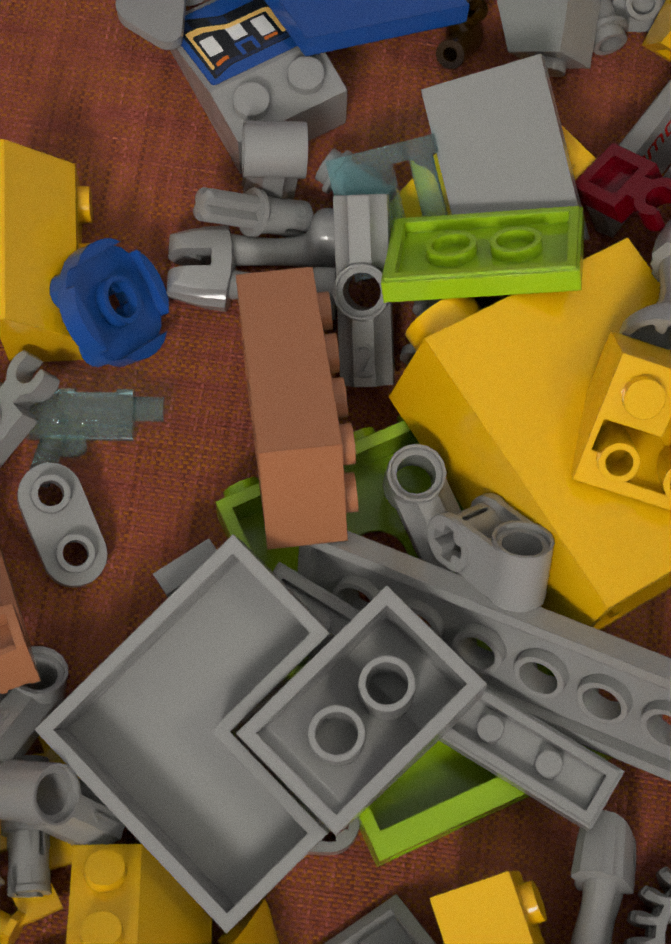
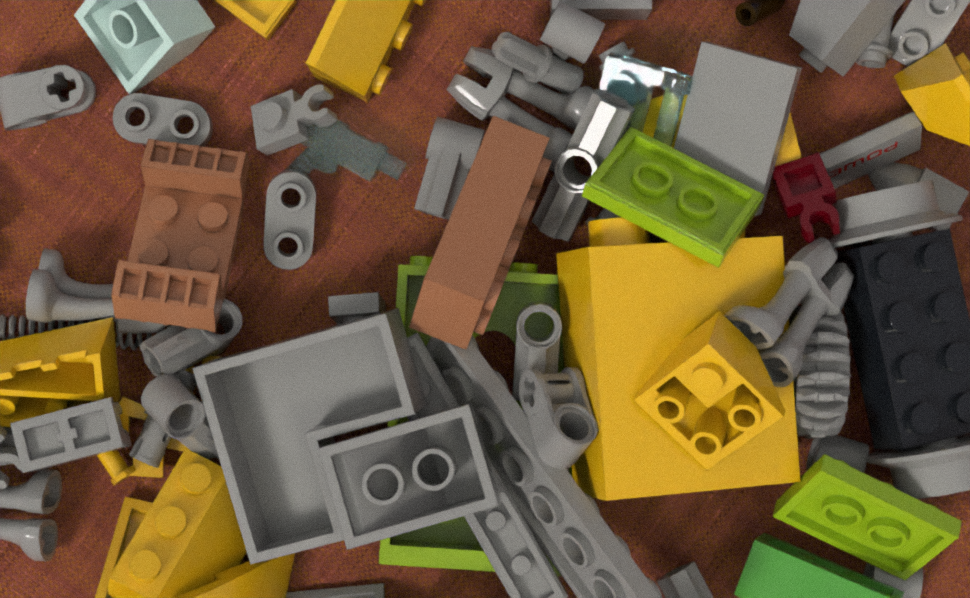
camera: 30 degrees right, 15 degrees up
blue plate [50,238,169,367] -> none
none -> light grey piece [414,116,485,220]

